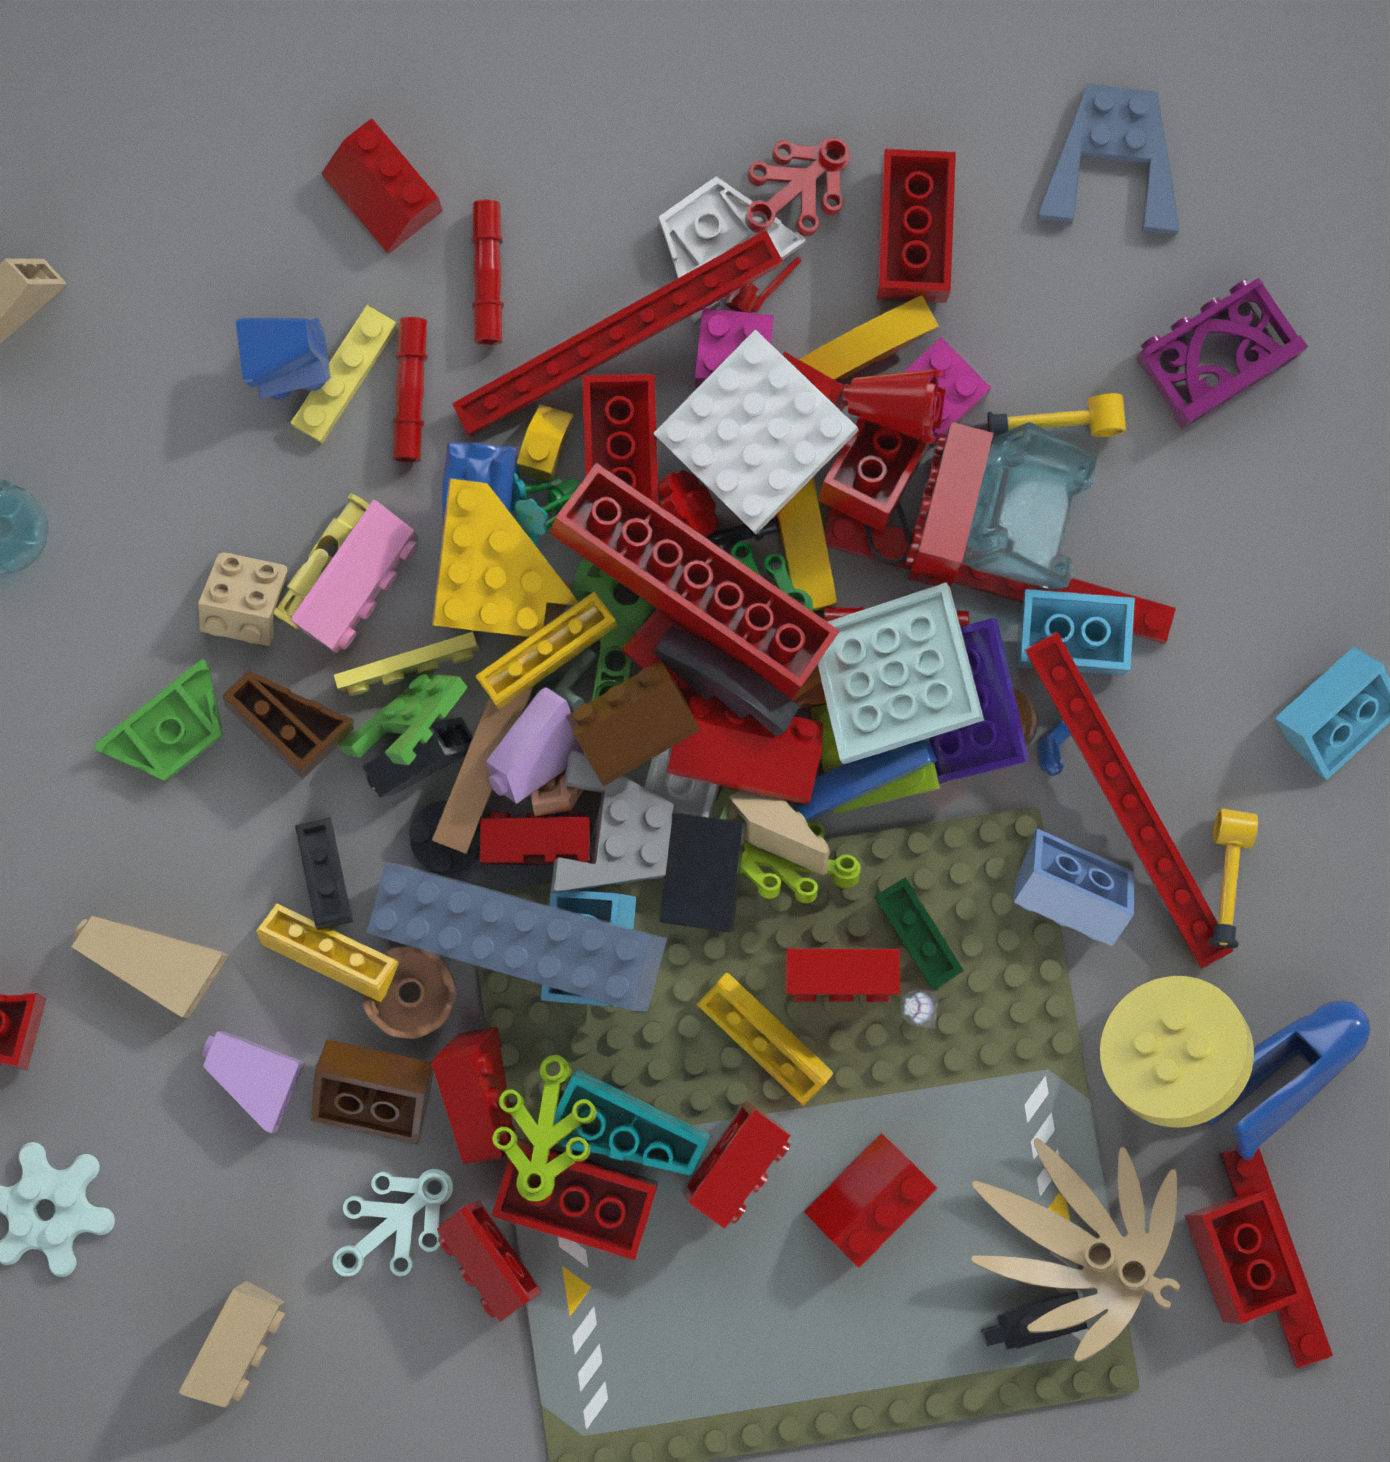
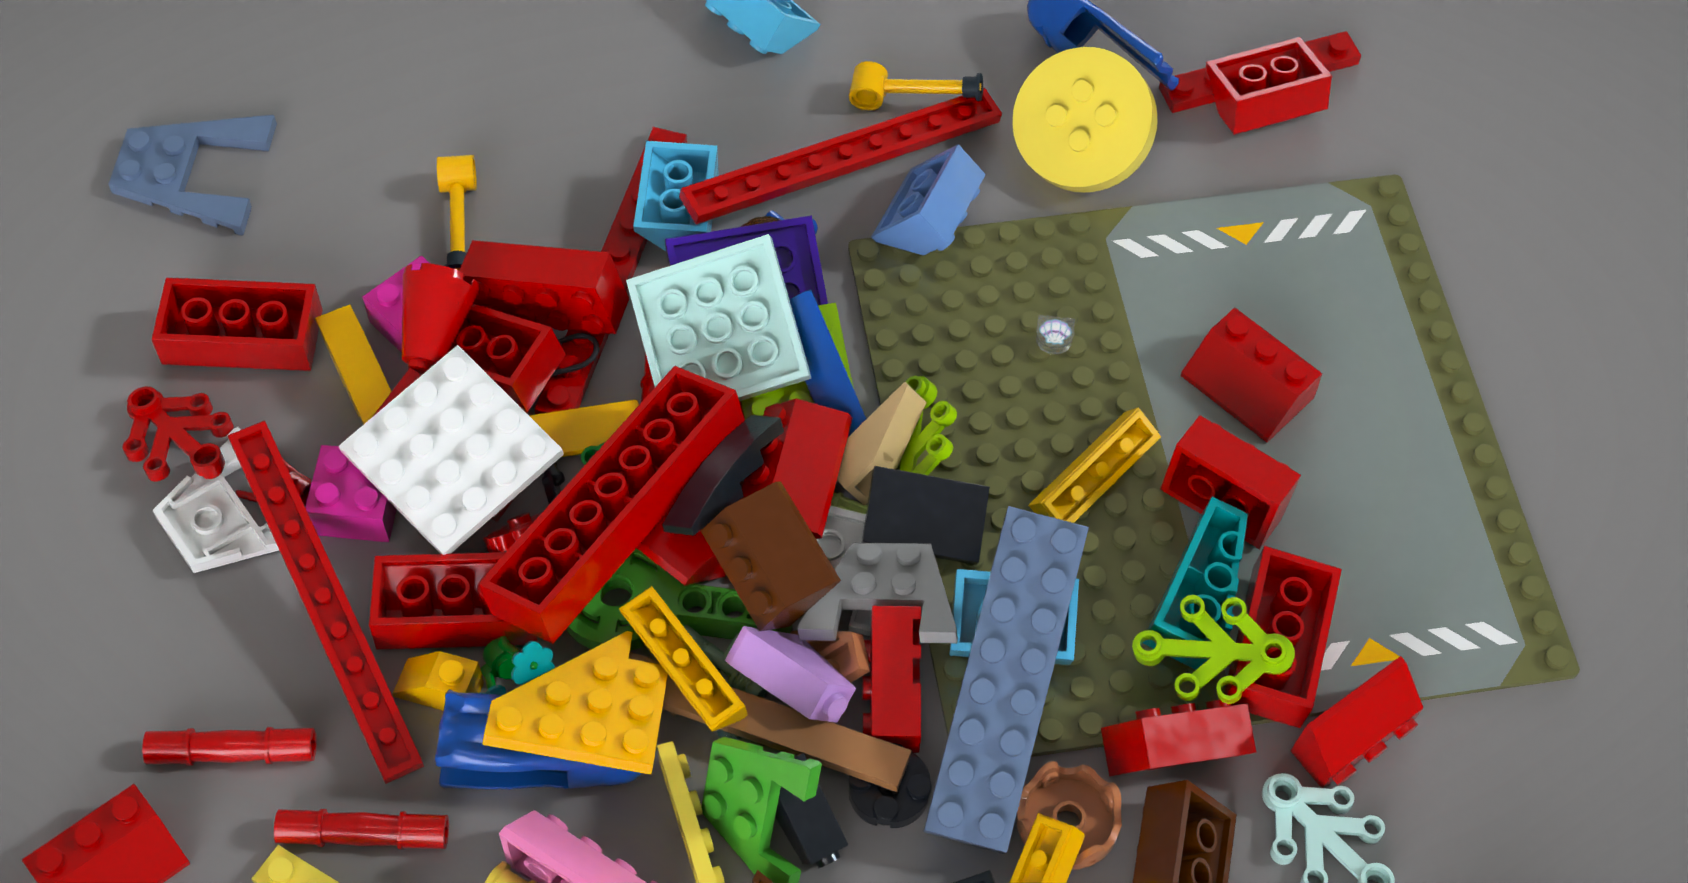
camera: 90 degrees left, 25 degrees down
red brick [784,948,900,1002] -> none
dark green plate [874,877,964,991] -> none
clear light blue windscreen [962,422,1097,590] -> none
tan plant [971,1138,1180,1362] -> none
black hinge [981,1291,1088,1350] -> none
magenta fence [1136,277,1308,430] -> none

